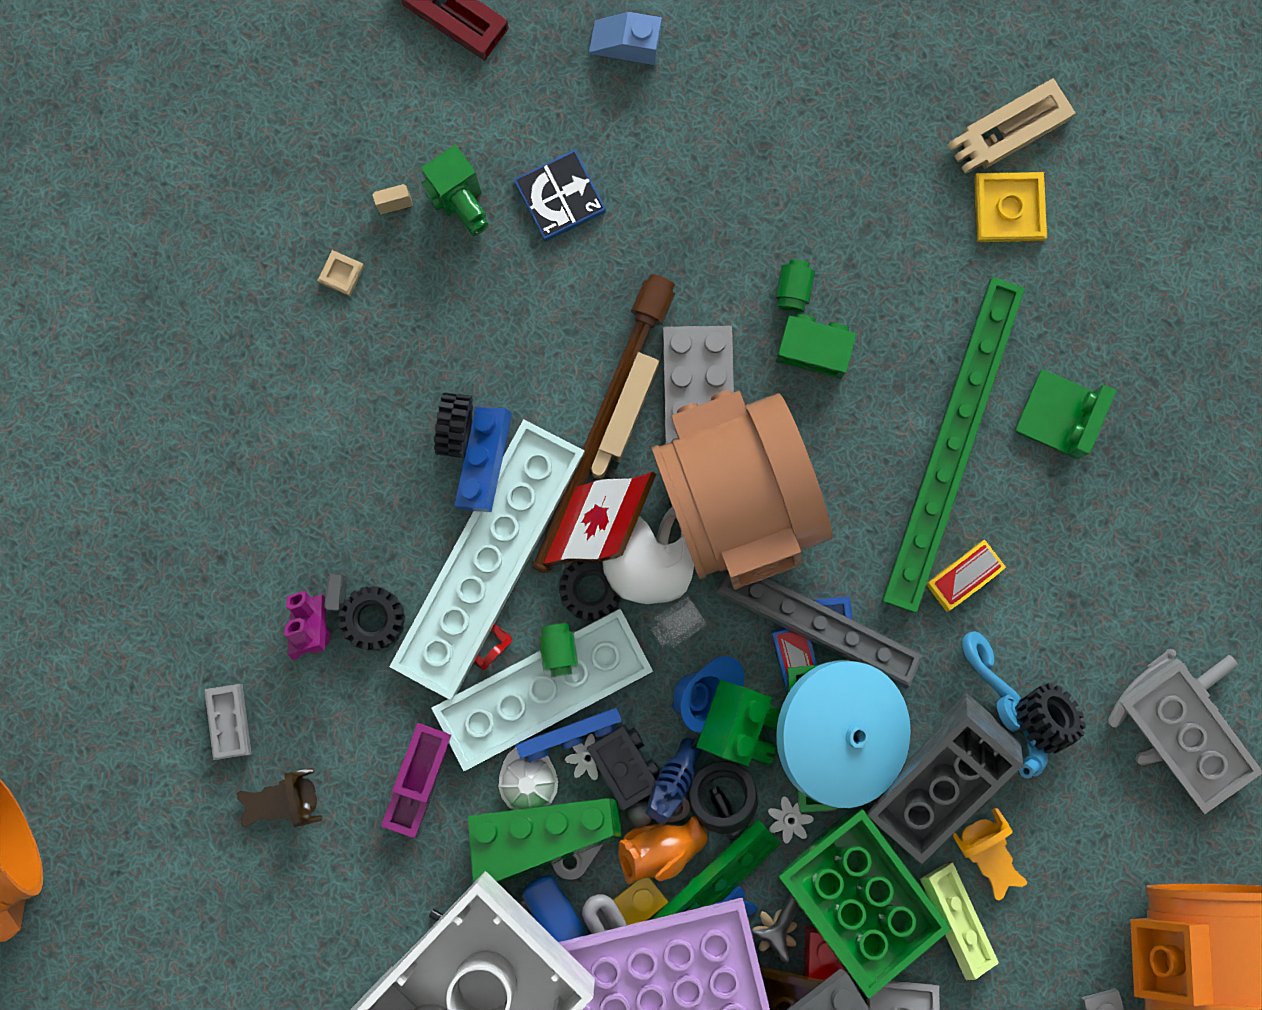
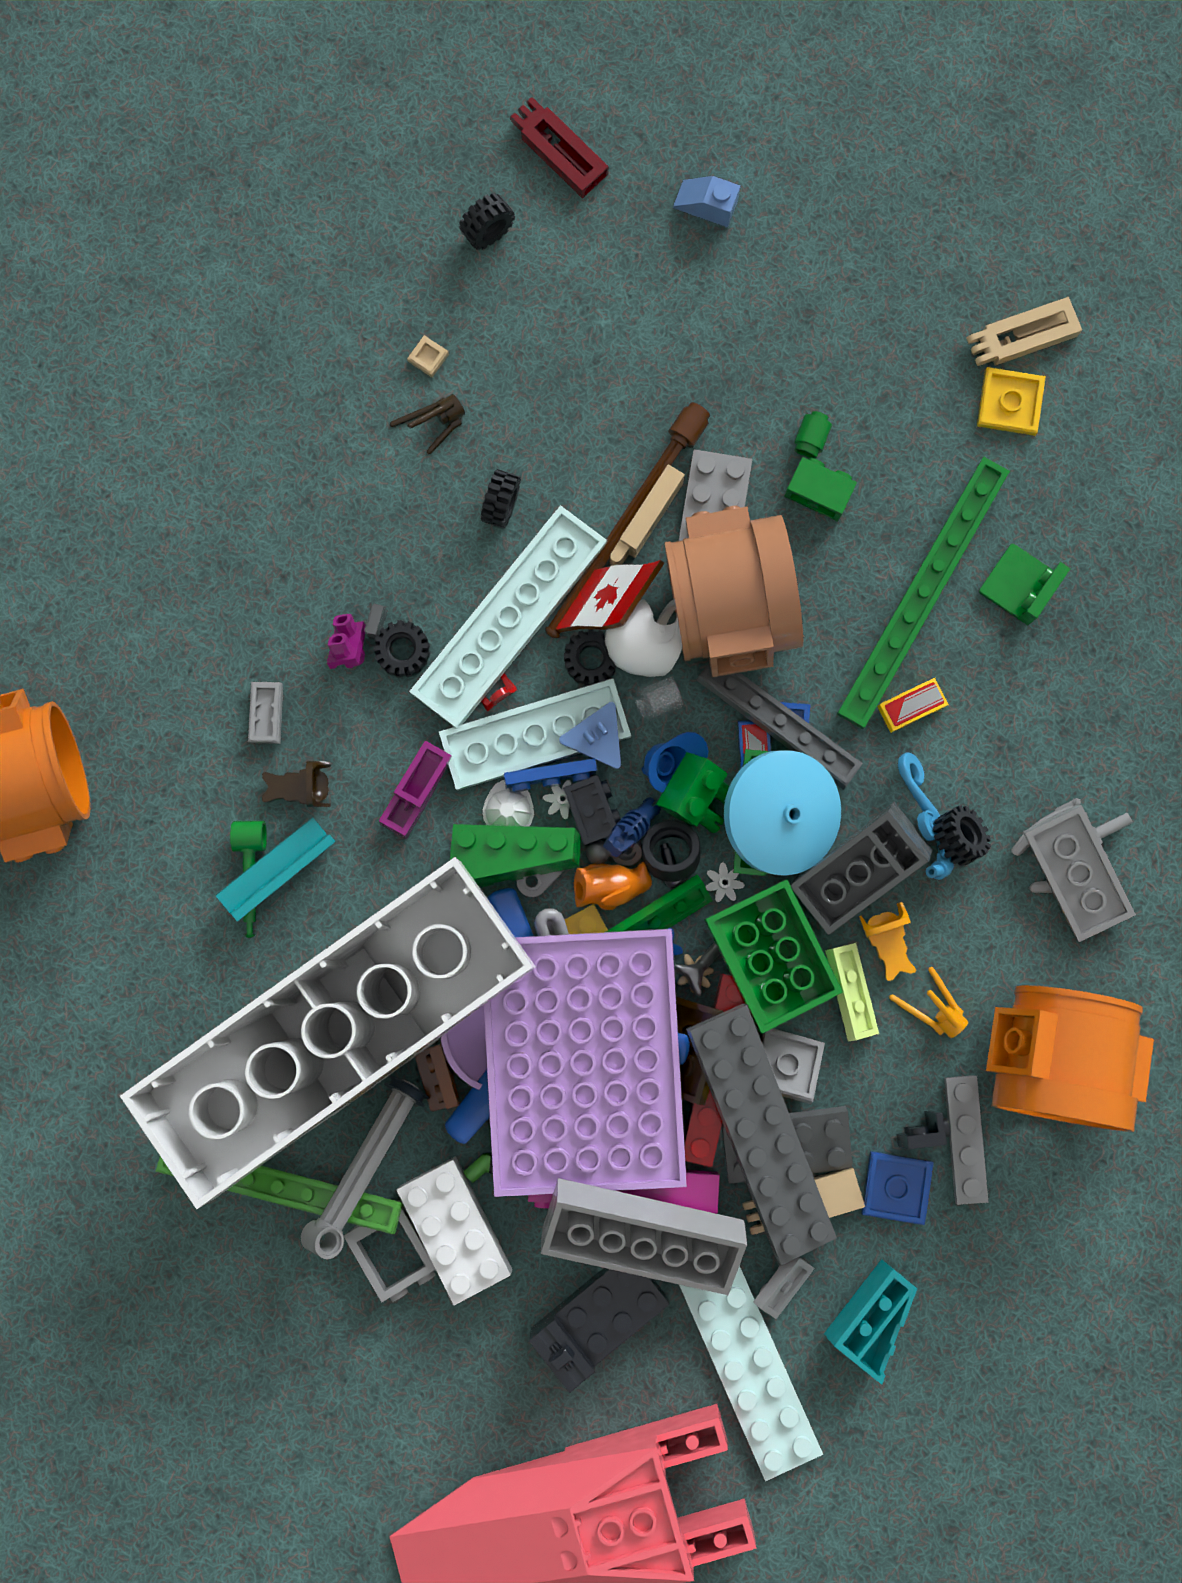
camera: 15 degrees right, 0 degrees up
tan tile [373,184,413,215] -> none
green brick [421,144,489,236] -> none
blue plate [454,407,512,512] -> none
tile [514,150,606,242] -> none
green brick [538,623,578,677] -> none
none -> teal fence [215,817,335,921]
none -> green piece [230,821,267,938]
none -> dark brown plant [390,394,465,454]
none -> black tyre [459,193,515,250]
none -> medium blue piece [559,702,621,769]
none -> light orange plant [889,967,968,1038]

